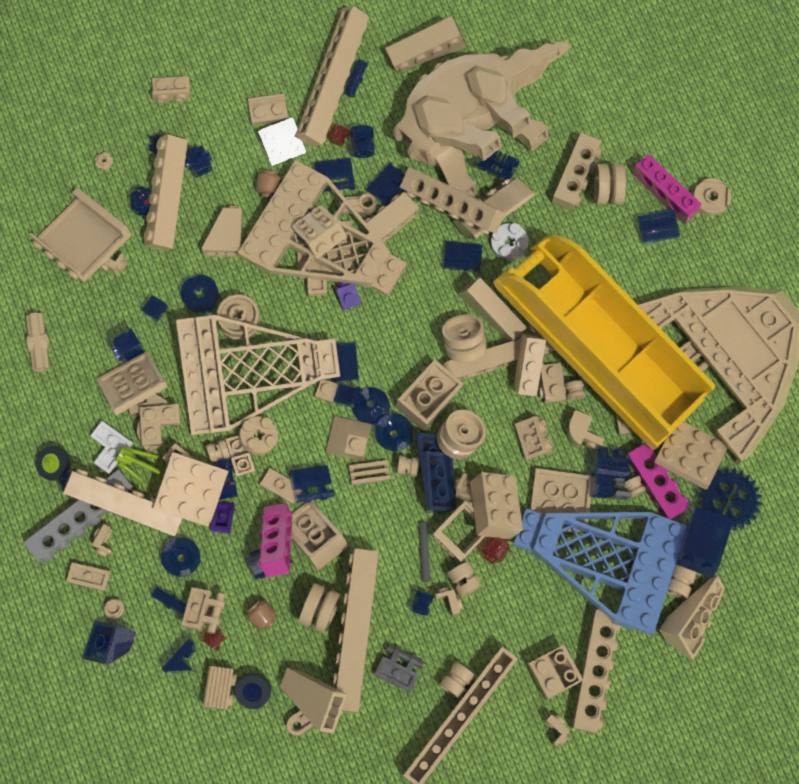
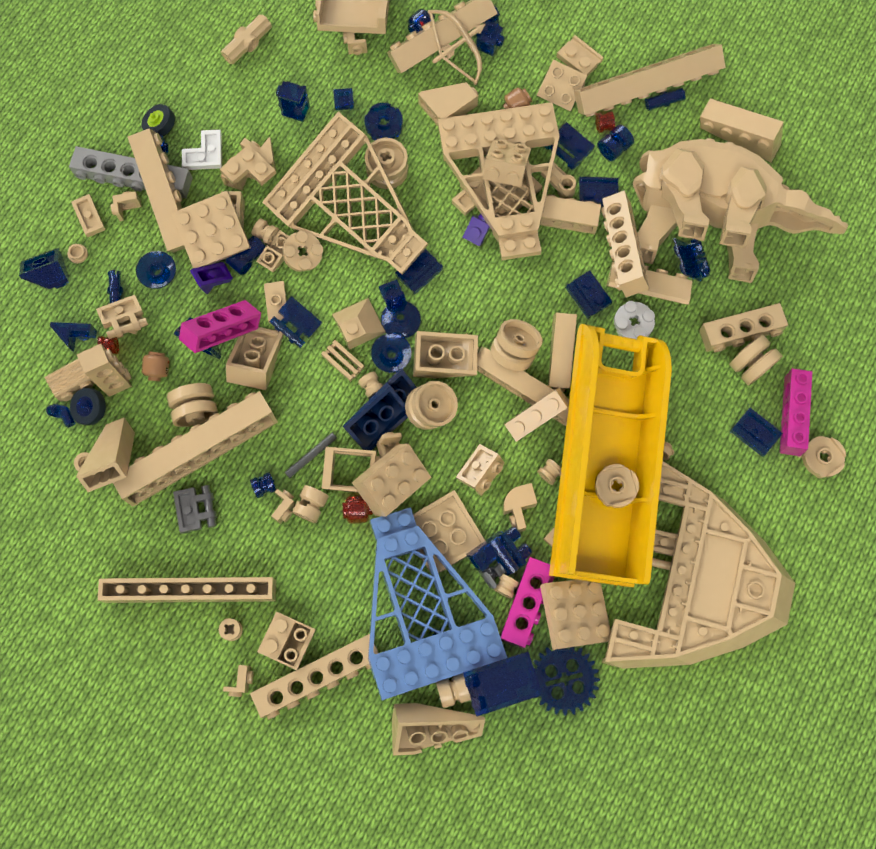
camera: 55 degrees right, 0 degrees up
tan plate [96,351,167,415] -> none
lime plant [115,446,160,482] -> none
tan plate [315,379,339,403] -> none
tan wheel [439,662,476,700] -> none
tan bracket [539,363,567,404] -> none
none -> clear blue arm [46,404,75,428]
none -> tan brick [76,344,132,397]
none -> tan wheel [219,618,243,641]
none -> tan piece [428,10,485,85]
none -> tan plate [595,464,639,508]

